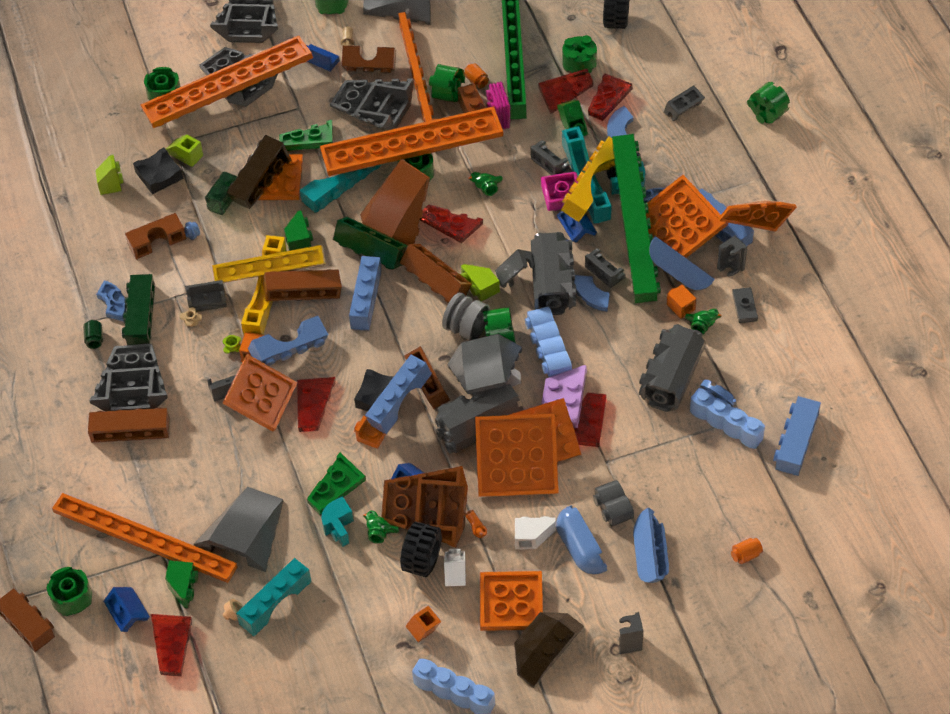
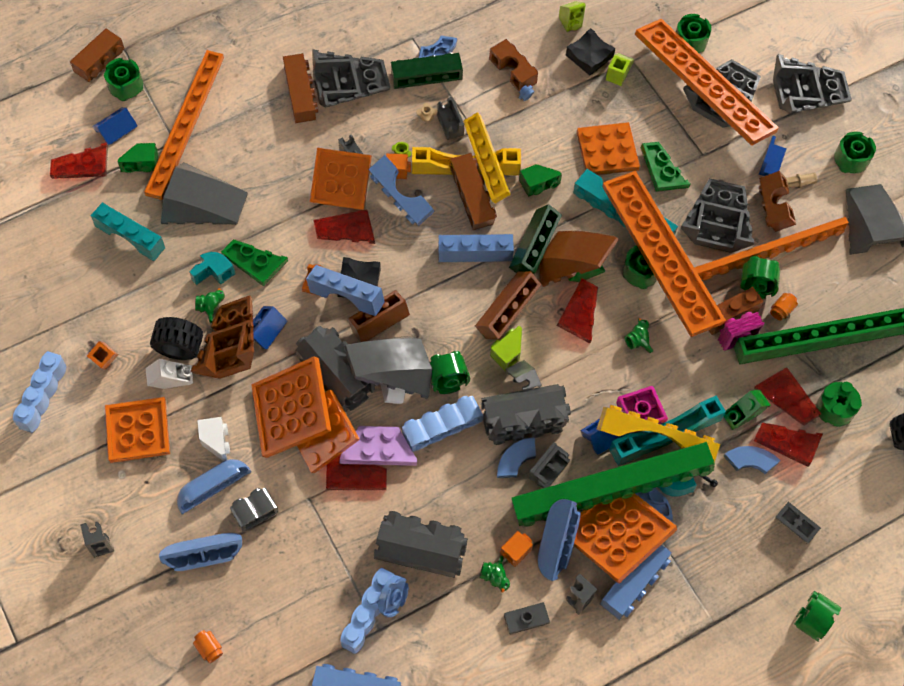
camera: 75 degrees right, 10 degrees up
dark green brick [83,320,103,349] -> none
clear green brick [205,171,237,215] -> none
light nougat tile [223,599,243,621] -> none
dark brown wedge [227,135,292,209] -> none
light grey wheel [442,293,490,340] -> none
orange arm [465,509,487,538] -> none
dark brown wedge [514,612,584,688] -> none
dark grey hinge [531,140,570,175] -> none
orange wedge [718,200,797,232] -> none

